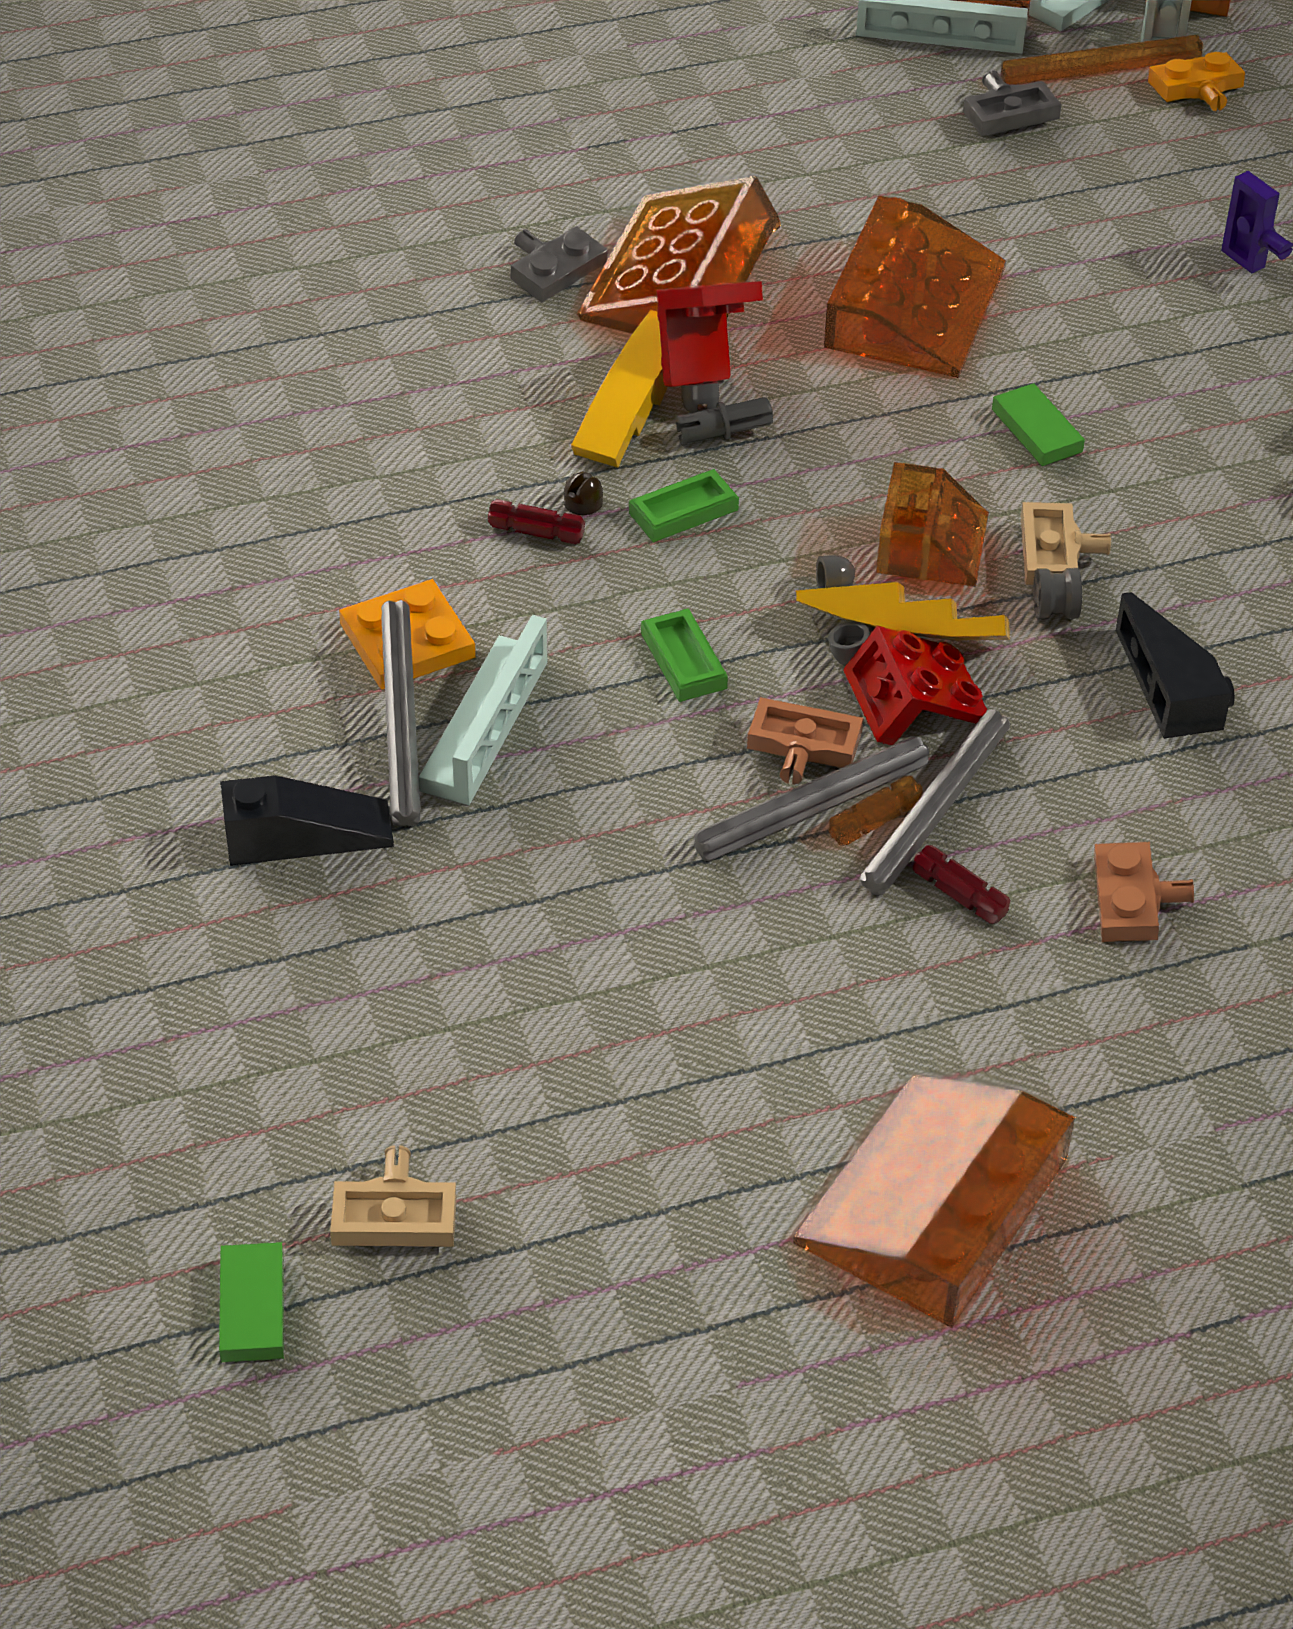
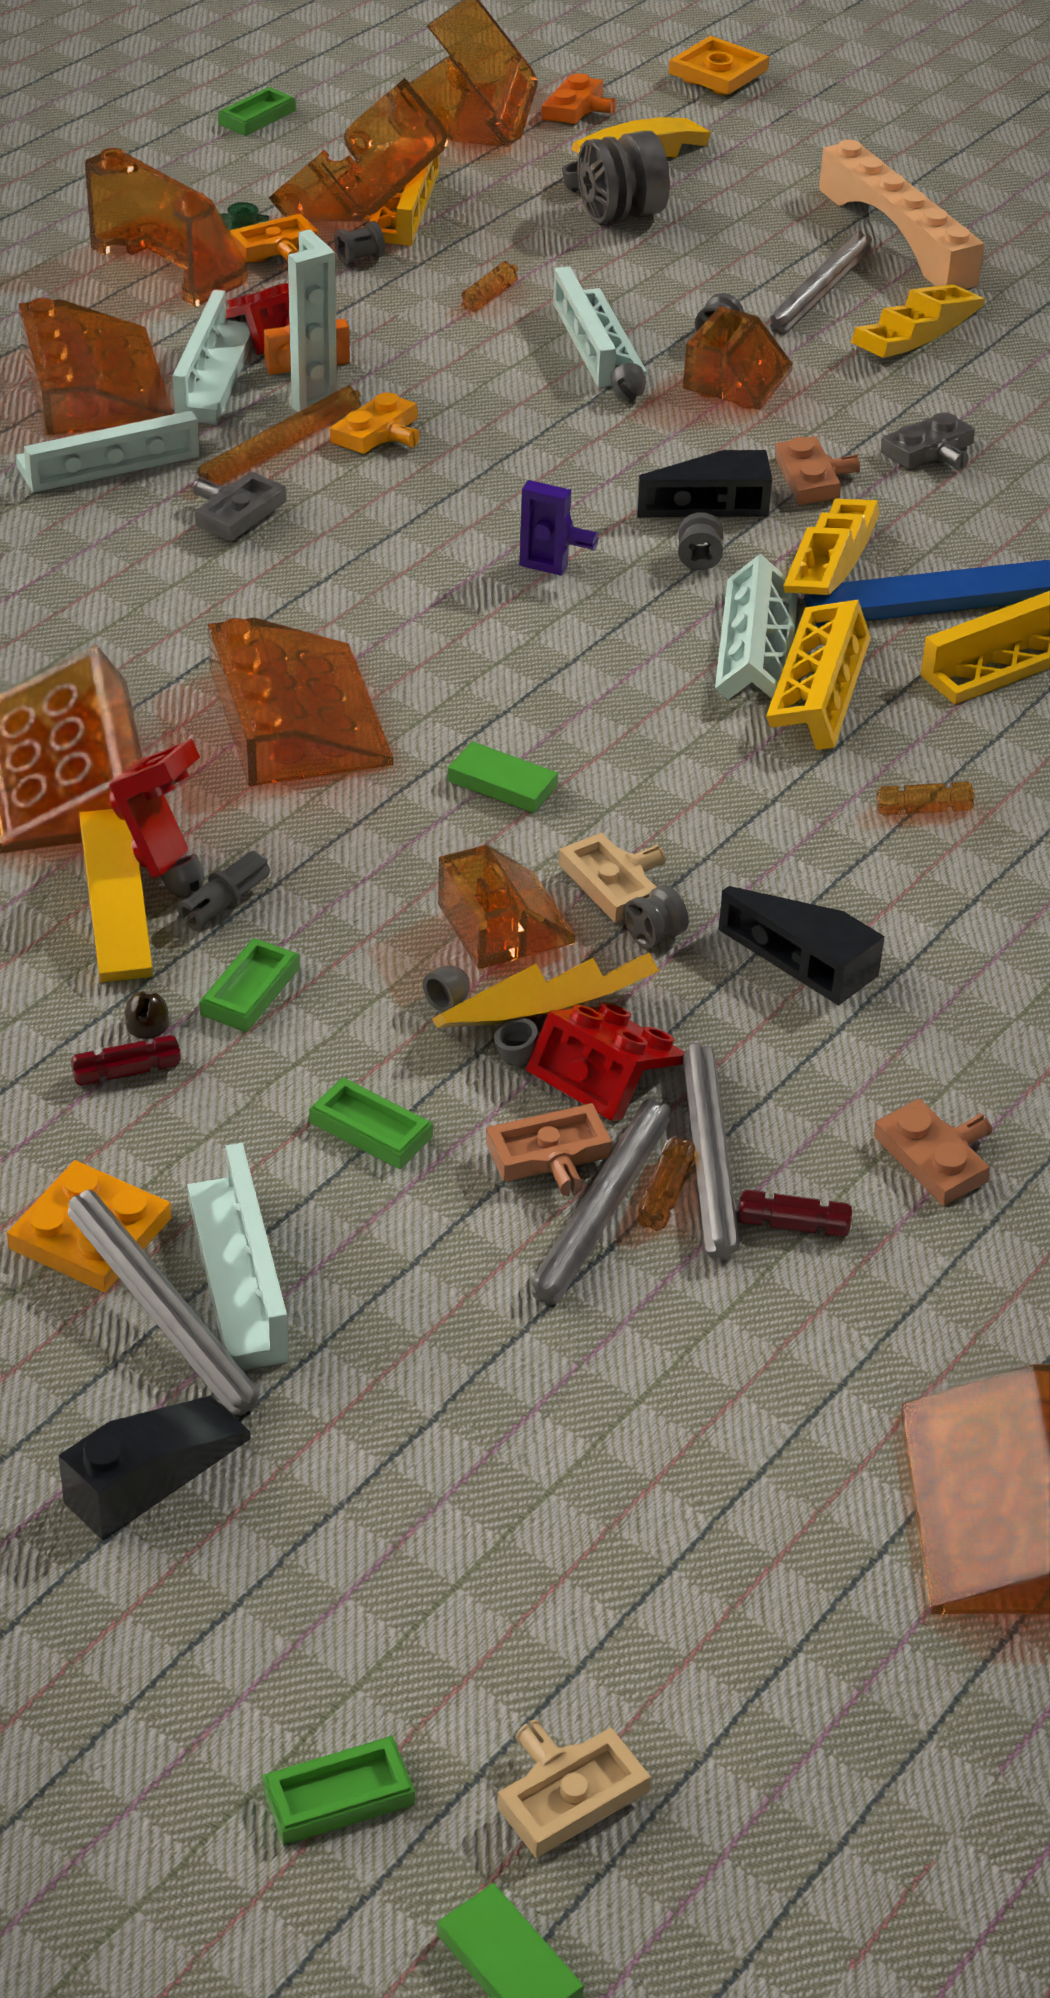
camera: 35 degrees left, 5 degrees down
none -> bright green tile [262,1735,415,1846]

